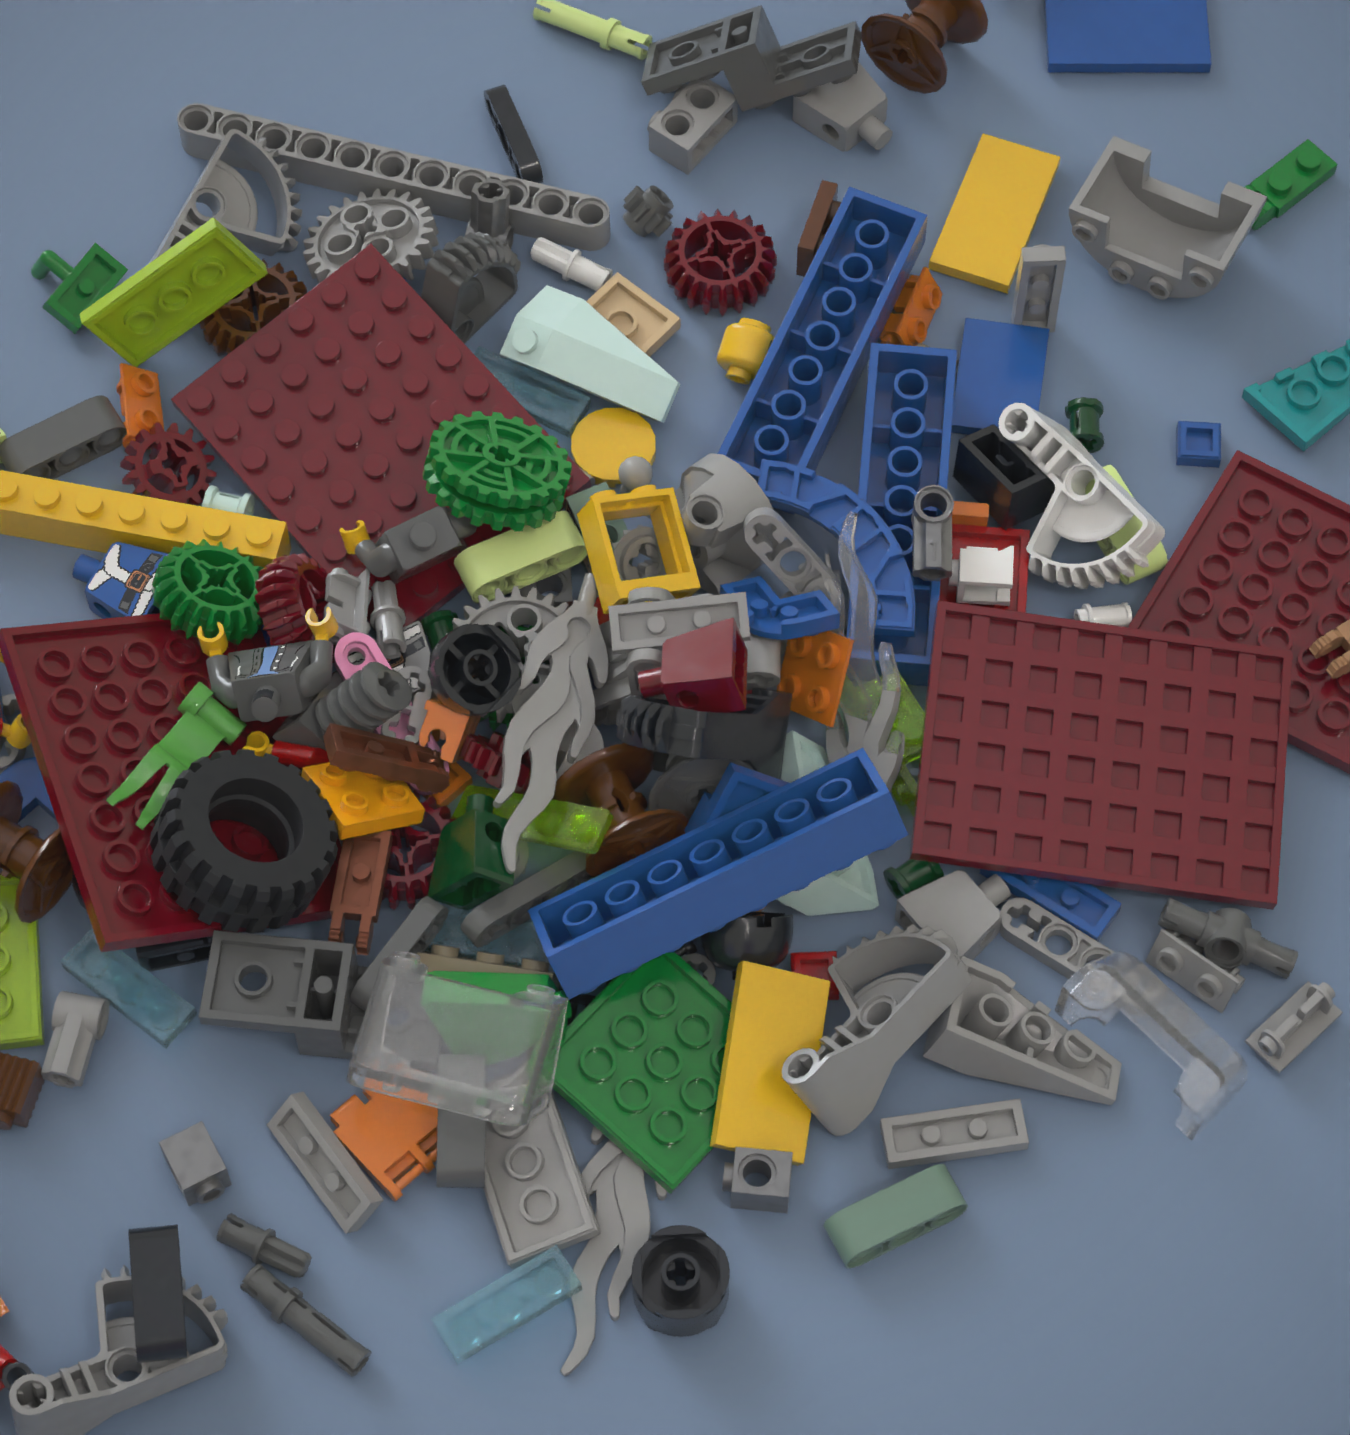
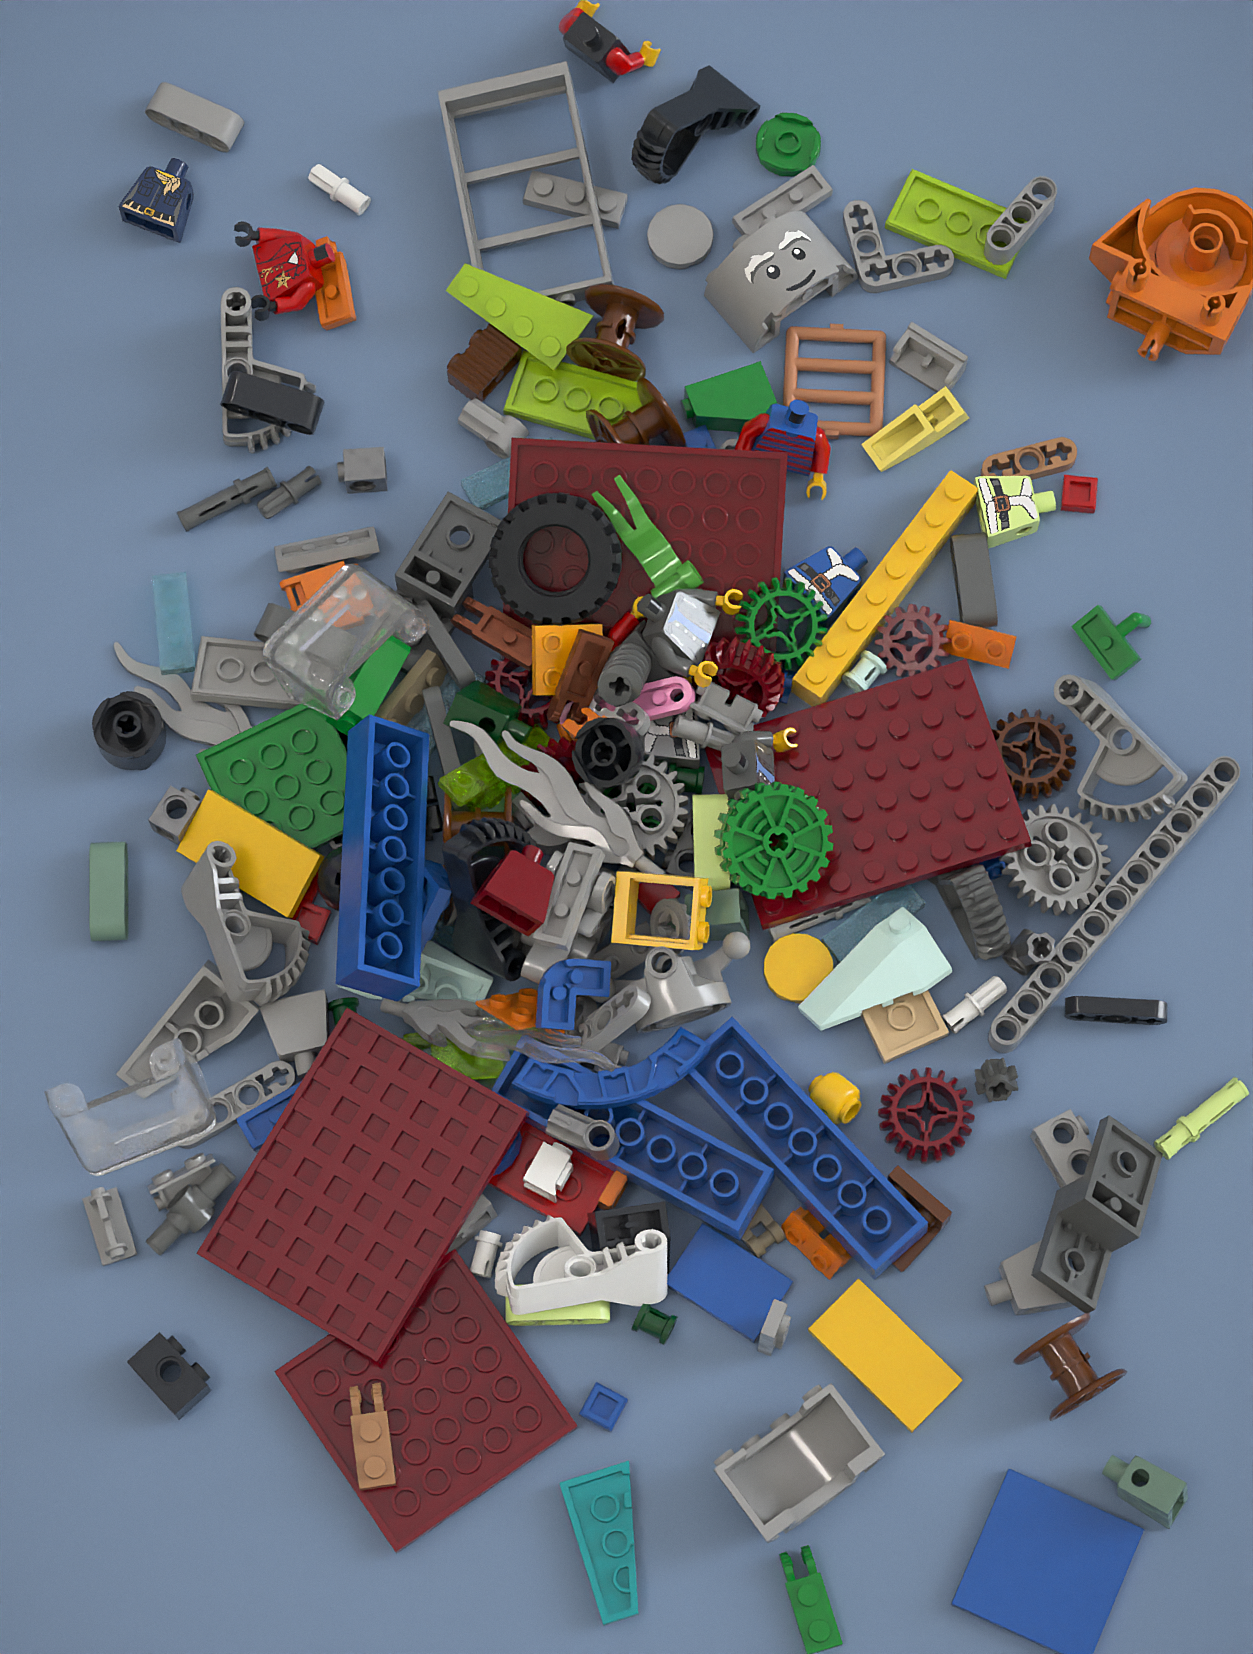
camera: 115 degrees right, 10 degrees up
lime tile [79,217,268,367] -> none
light grey plate [880,1098,1029,1169] -> none

